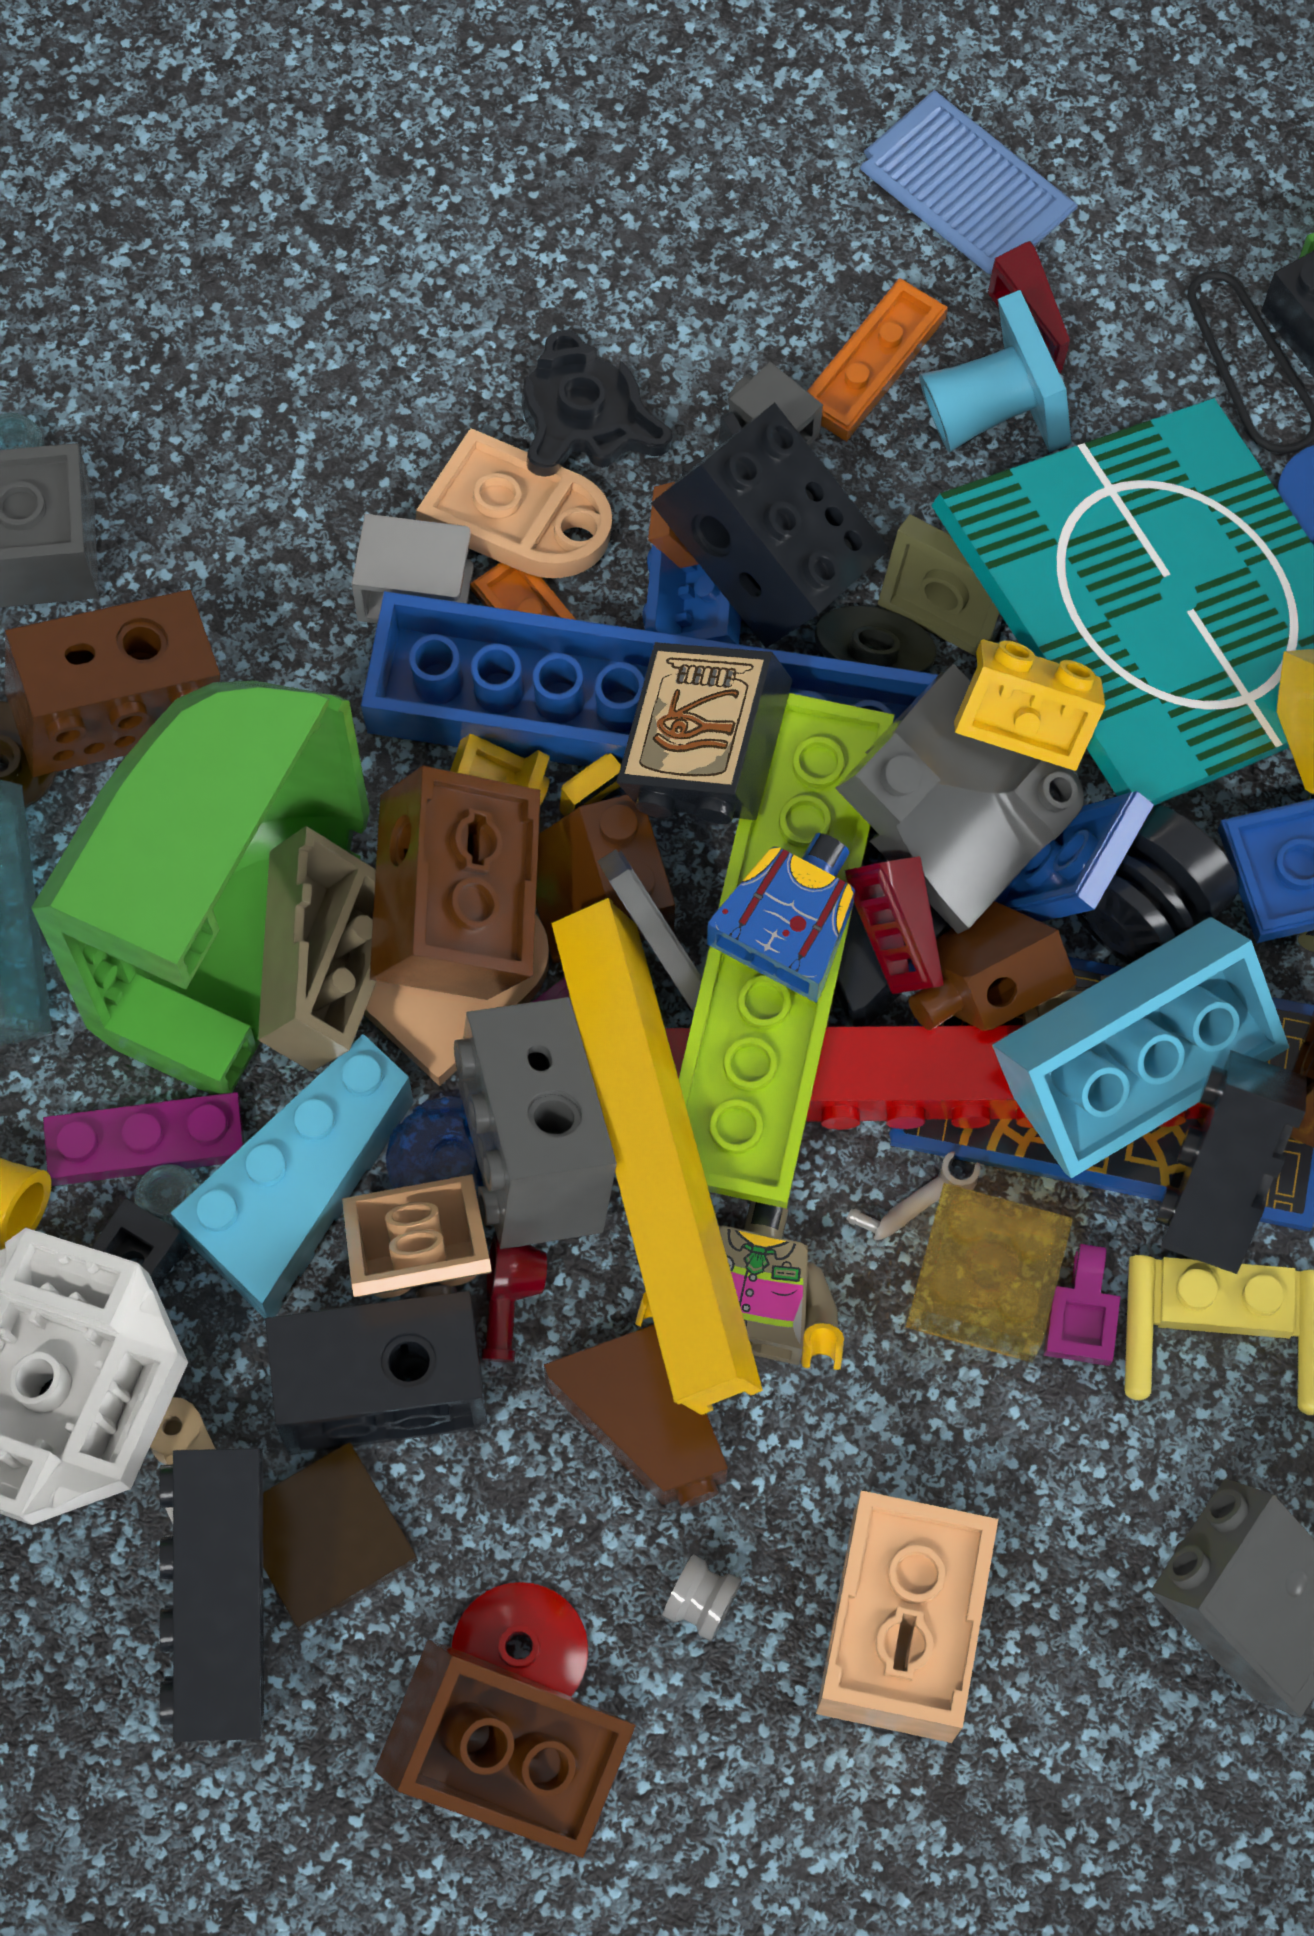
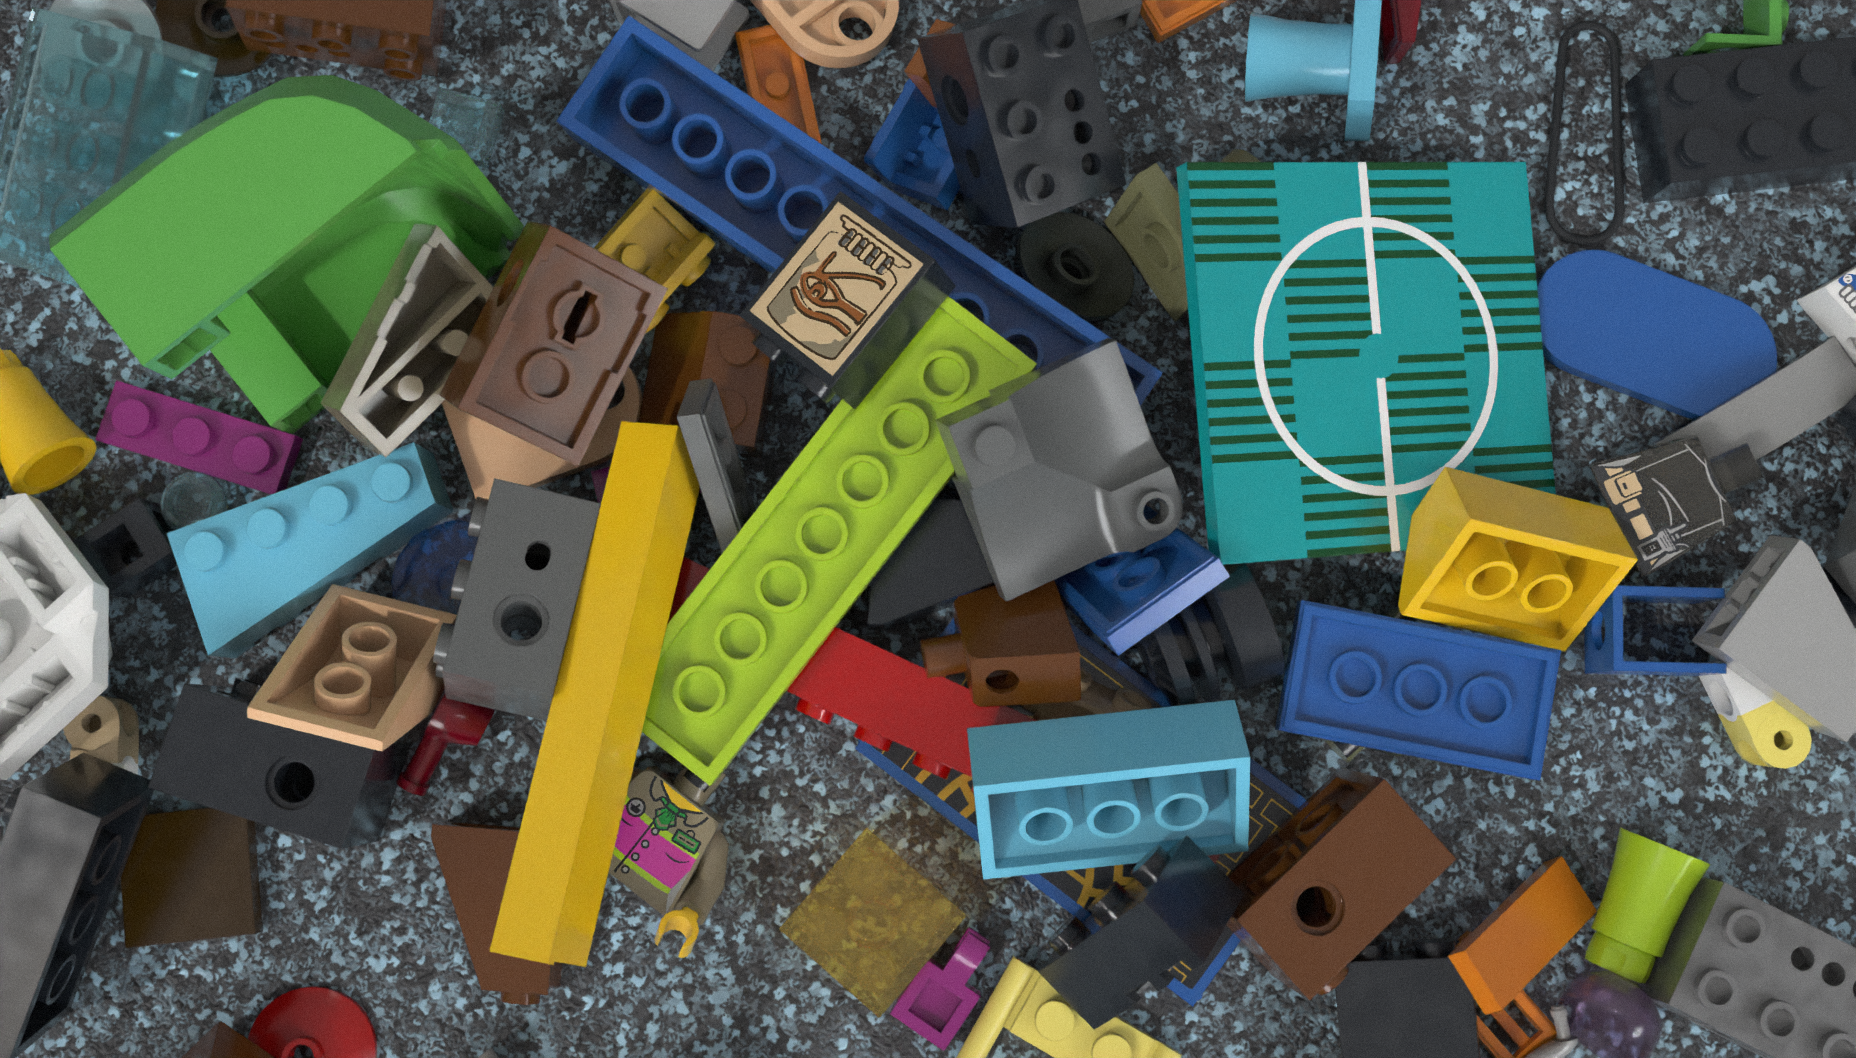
camera: 25 degrees right, 15 degrees up
yellow tile [559,753,622,816] -> none
blue torso [707,833,855,1003] -> none
dark red slope [845,856,944,994] -> none
light grey piece [846,1151,981,1241] -> none
yellow bracket [954,639,1106,771] -> none

